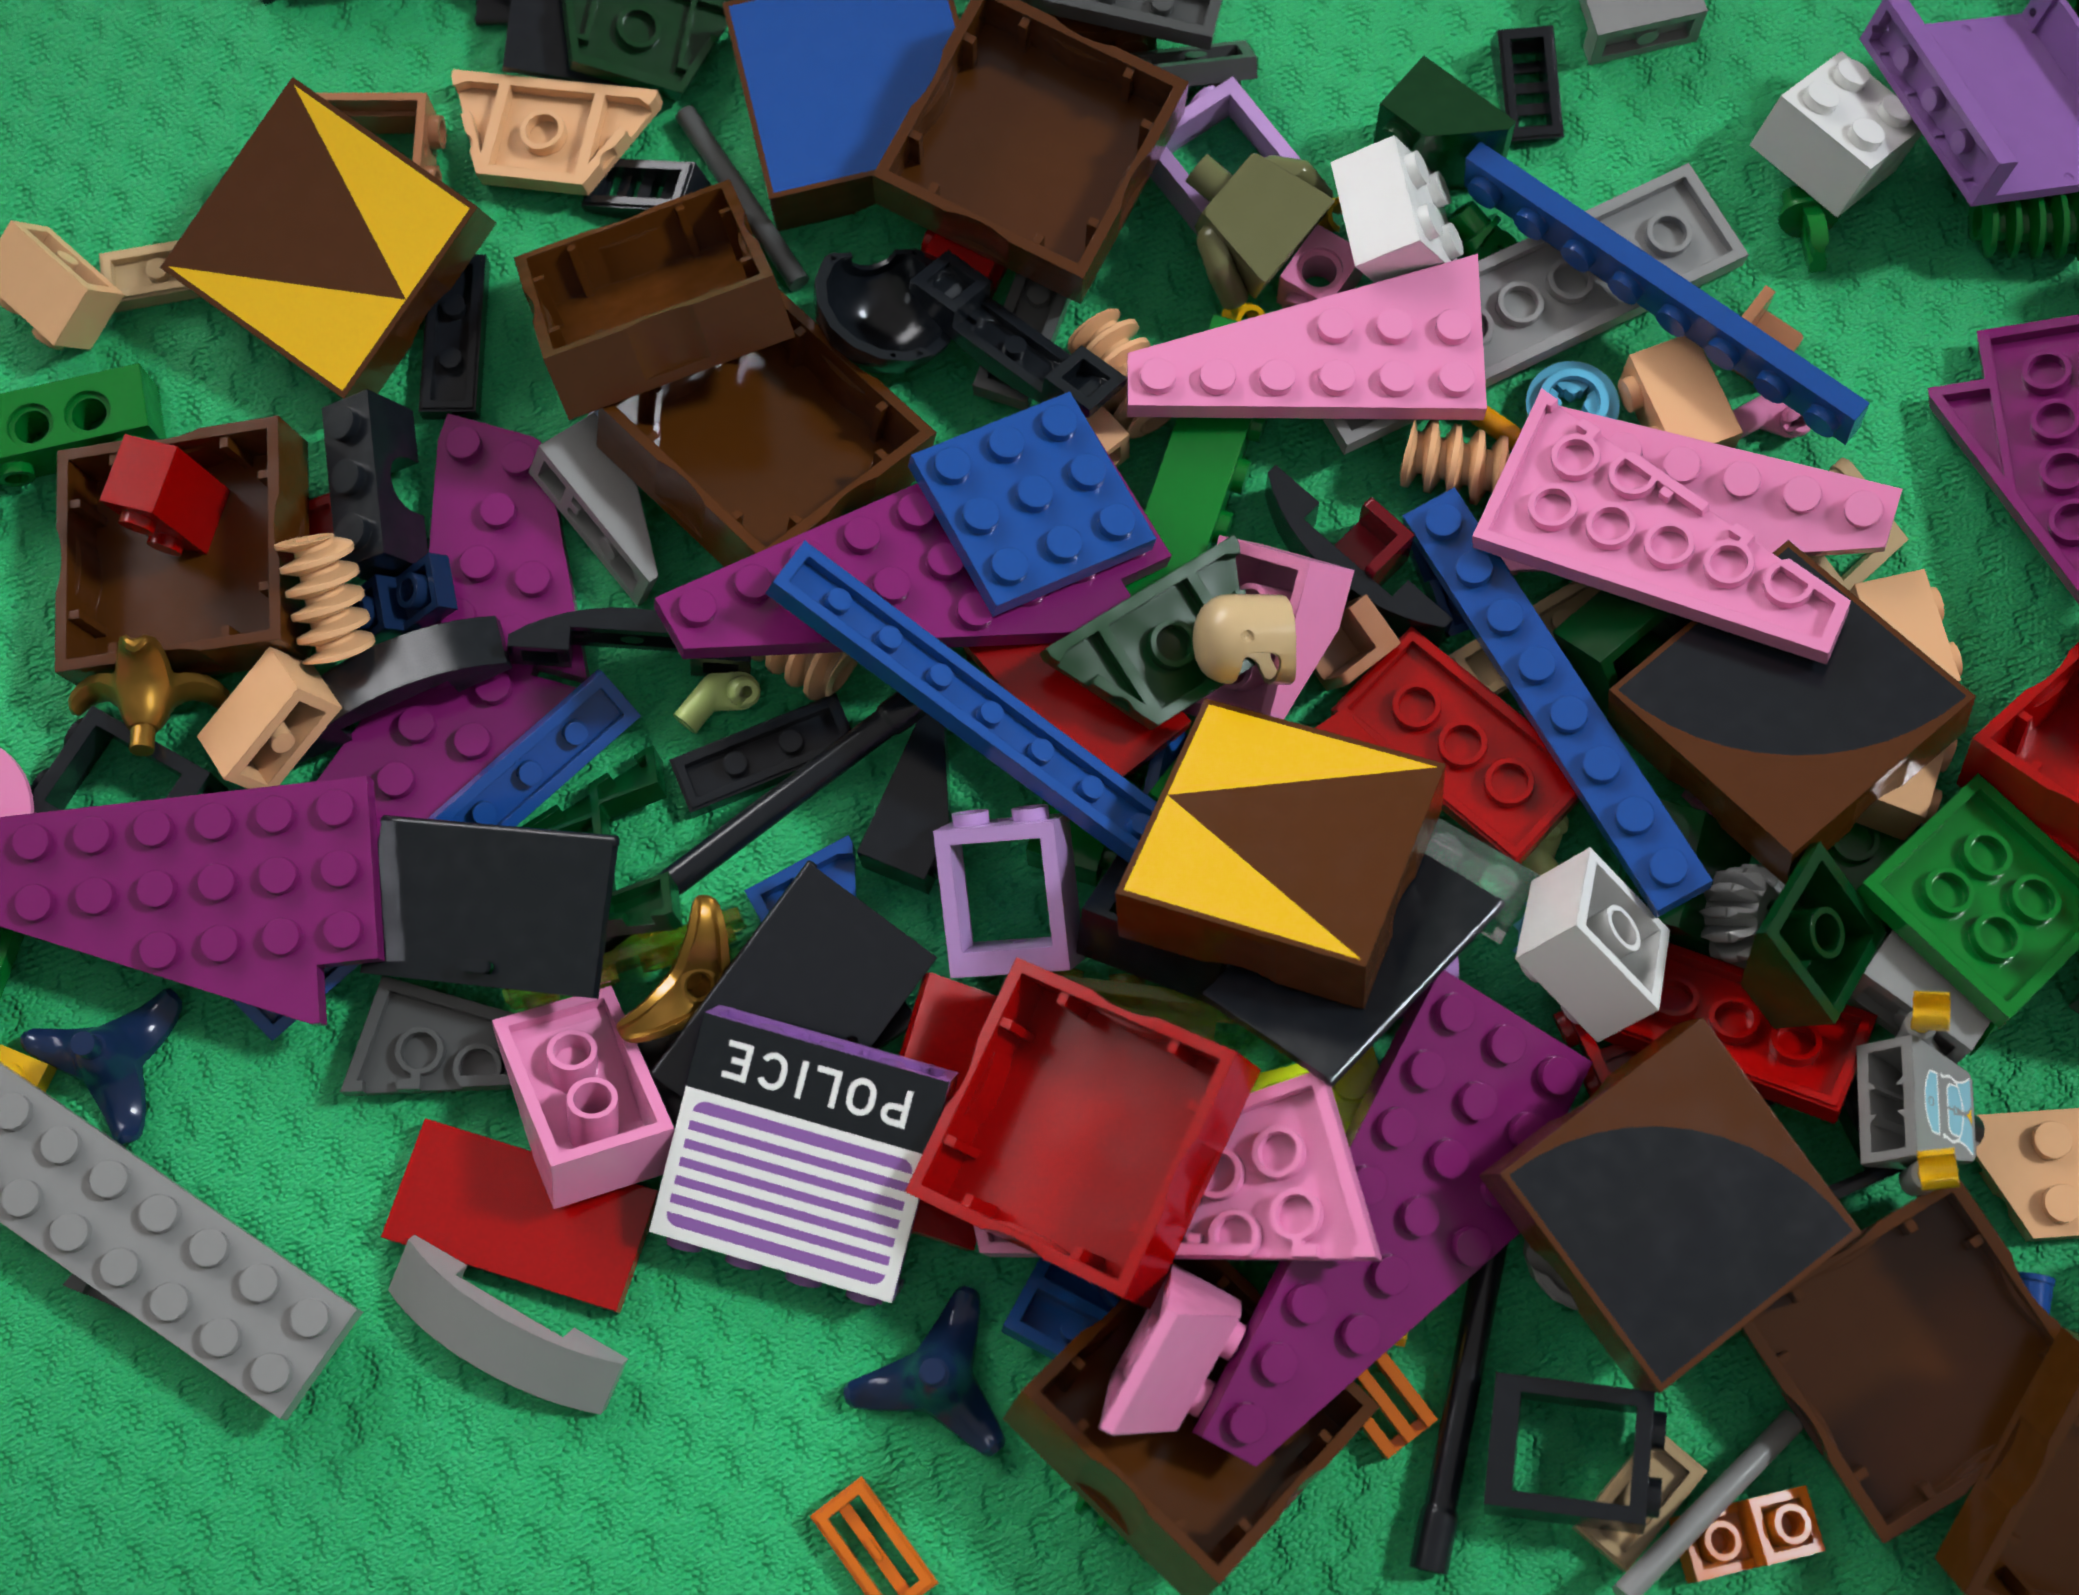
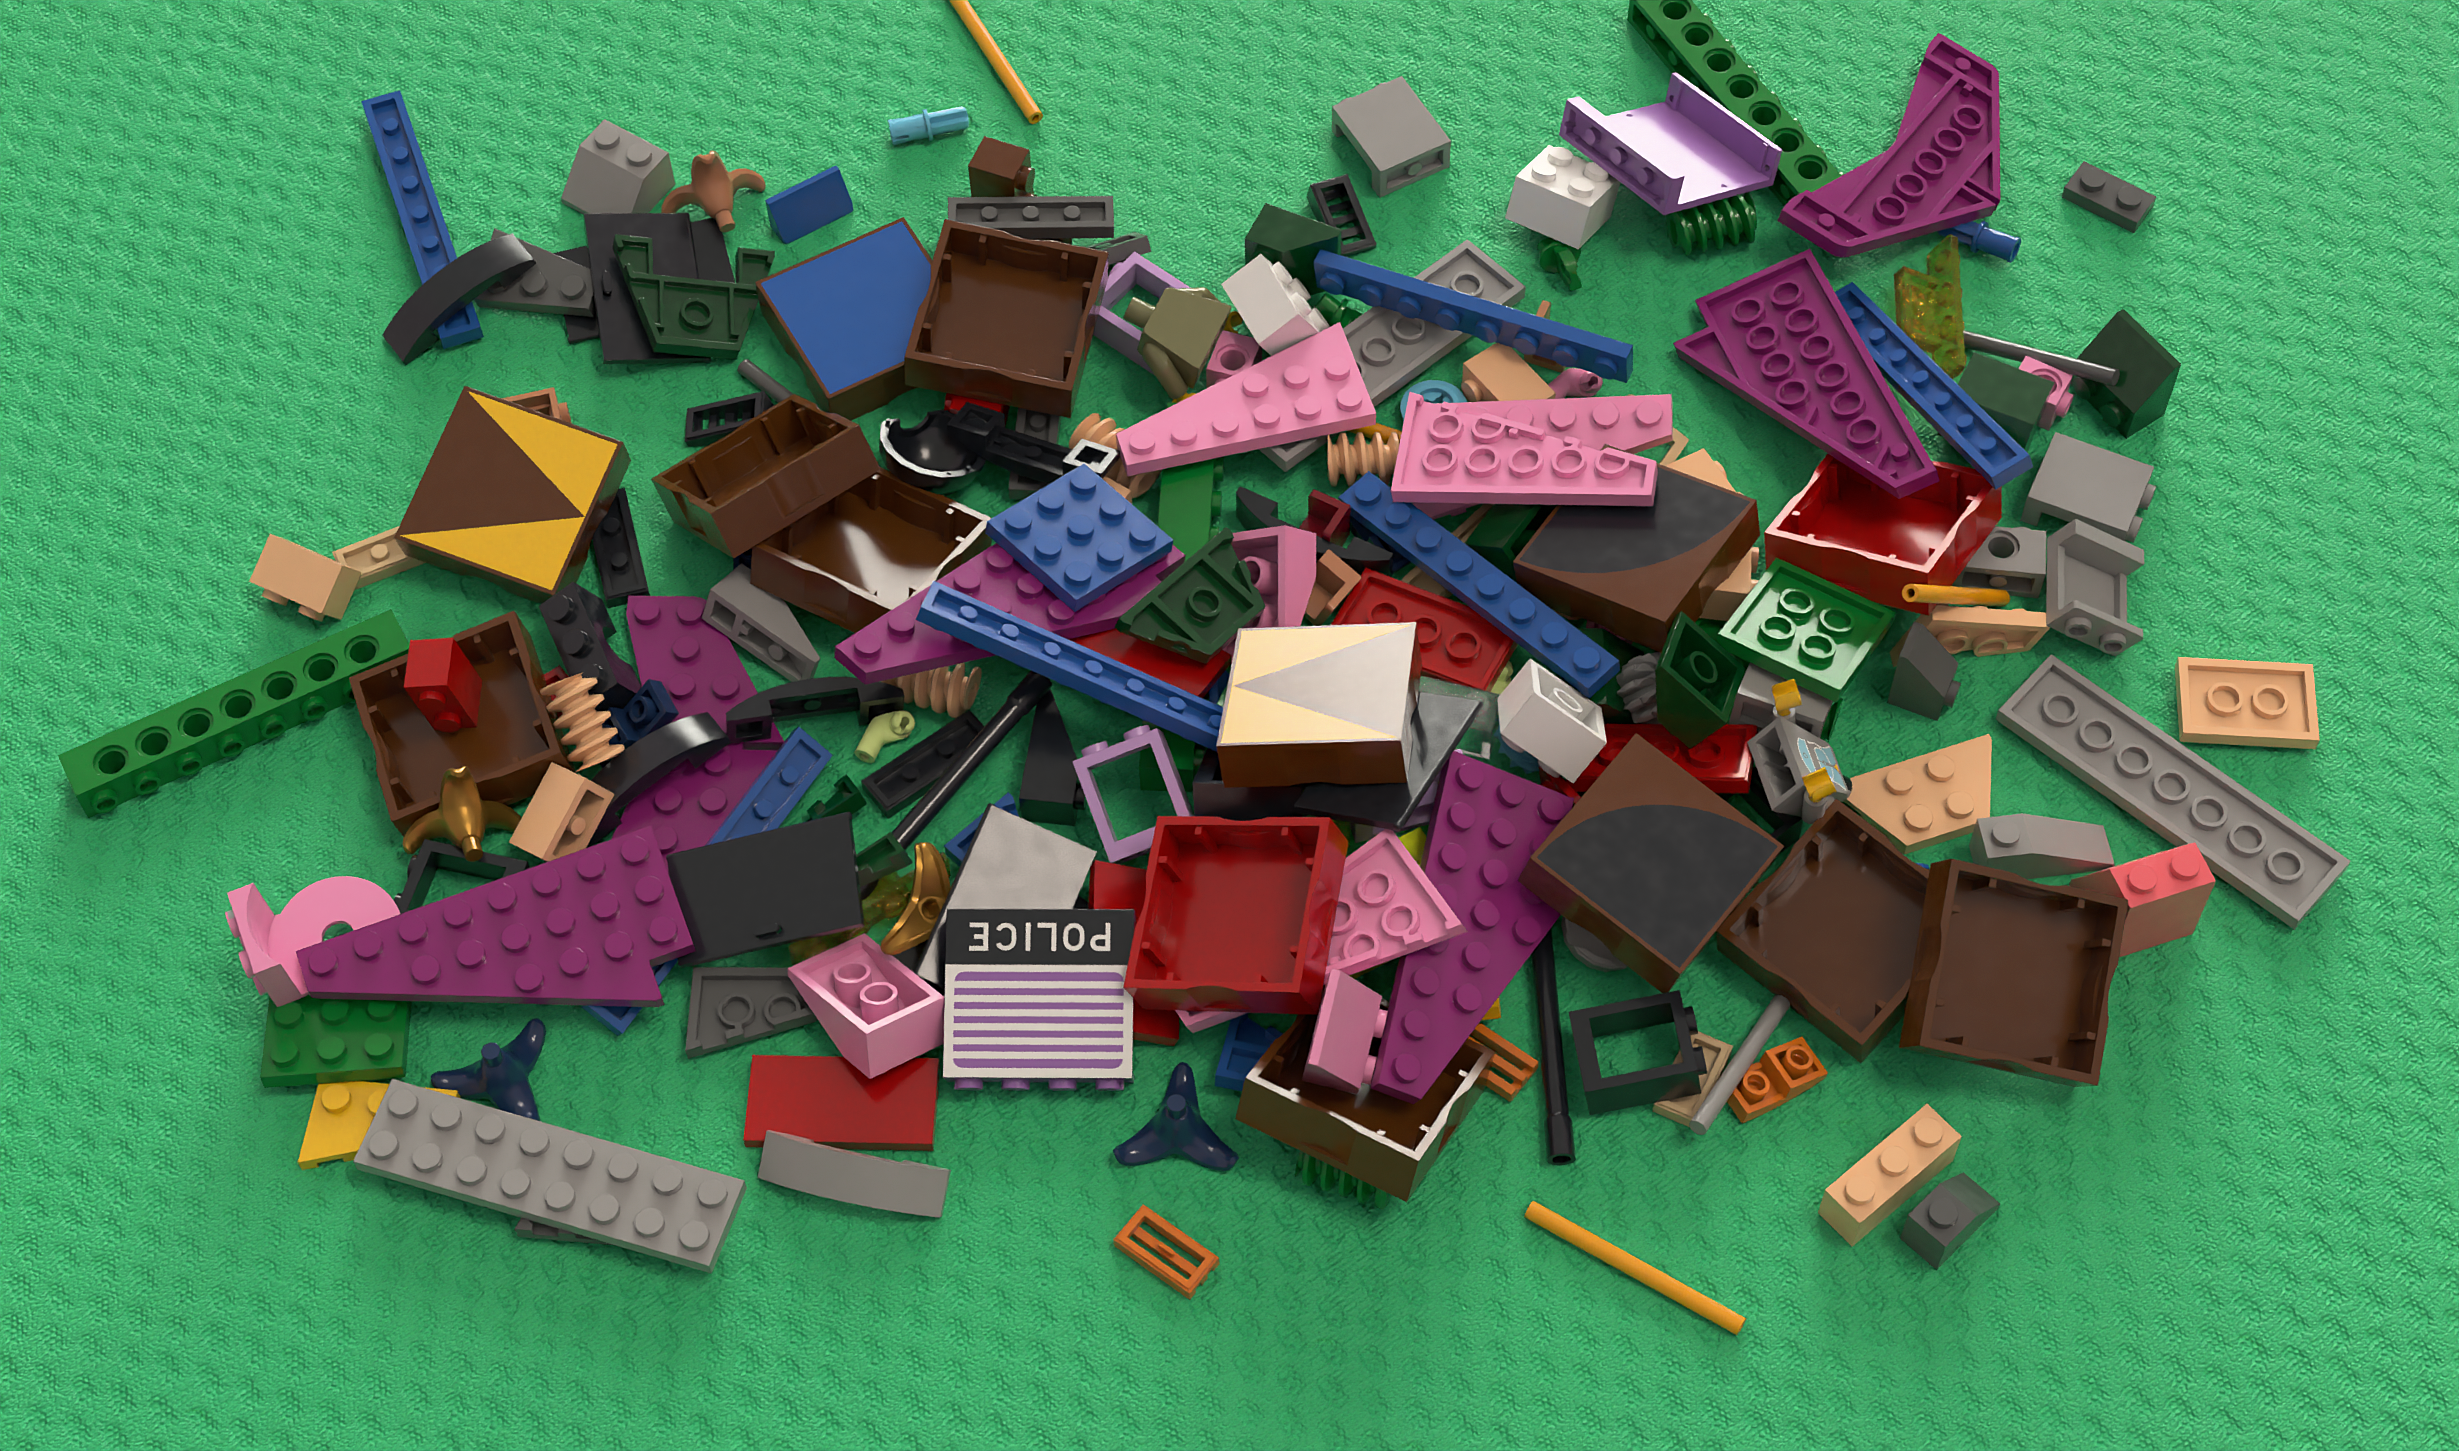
camera: 20 degrees left, 15 degrees down
light nougat wing [451,69,663,196] -> none
tan helmet [1193,594,1296,685] -> none

